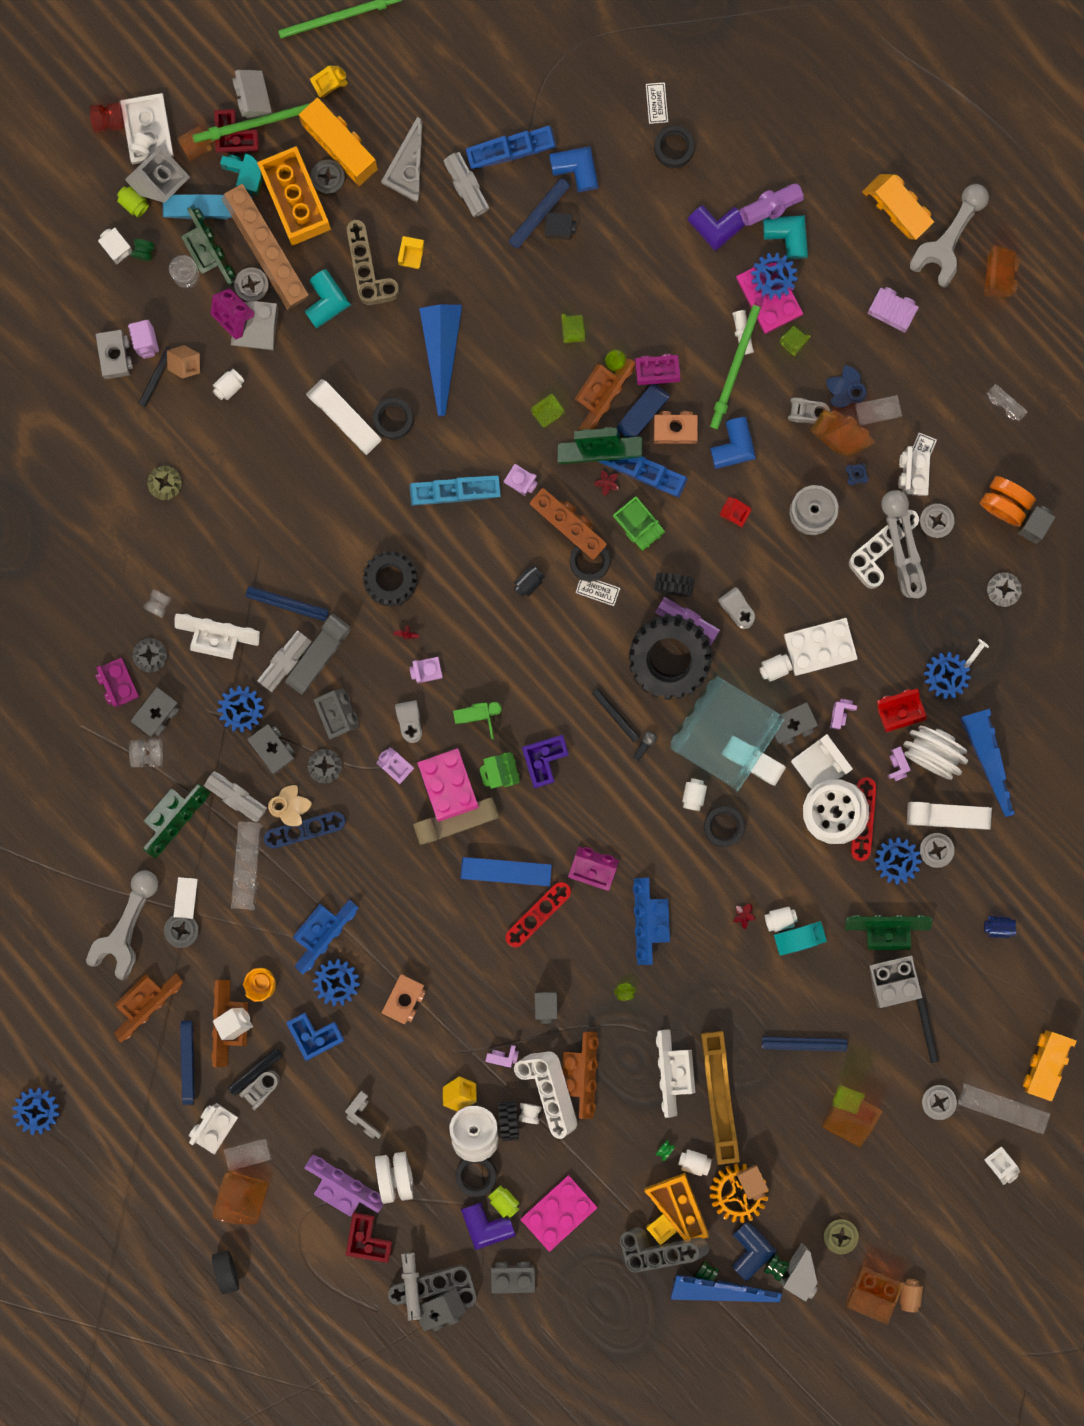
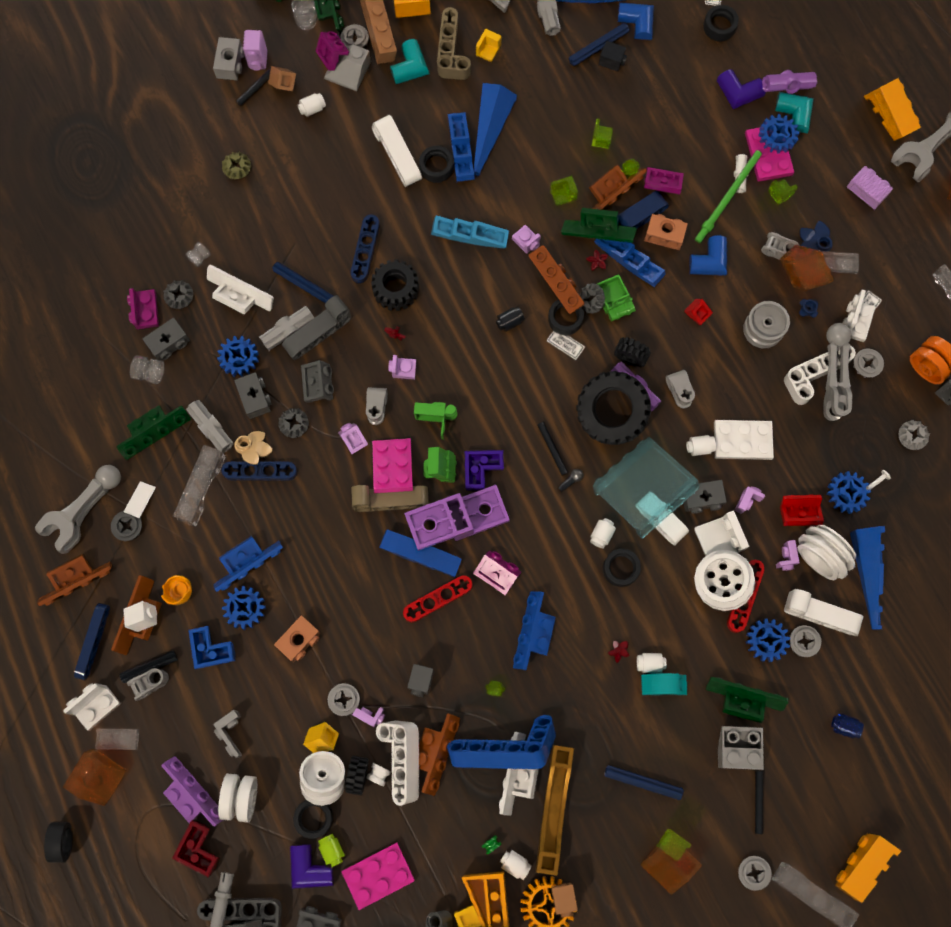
camera: 15 degrees right, 10 degrees down
none -> light grey gear [328,683,360,716]
none -> dark blue beam [351,215,380,284]
none -> medium lavender bracket [404,485,510,551]
none -> blue beam [447,715,556,769]
none -> blue slope [448,112,475,182]
none -> dark grey gear [579,283,605,313]

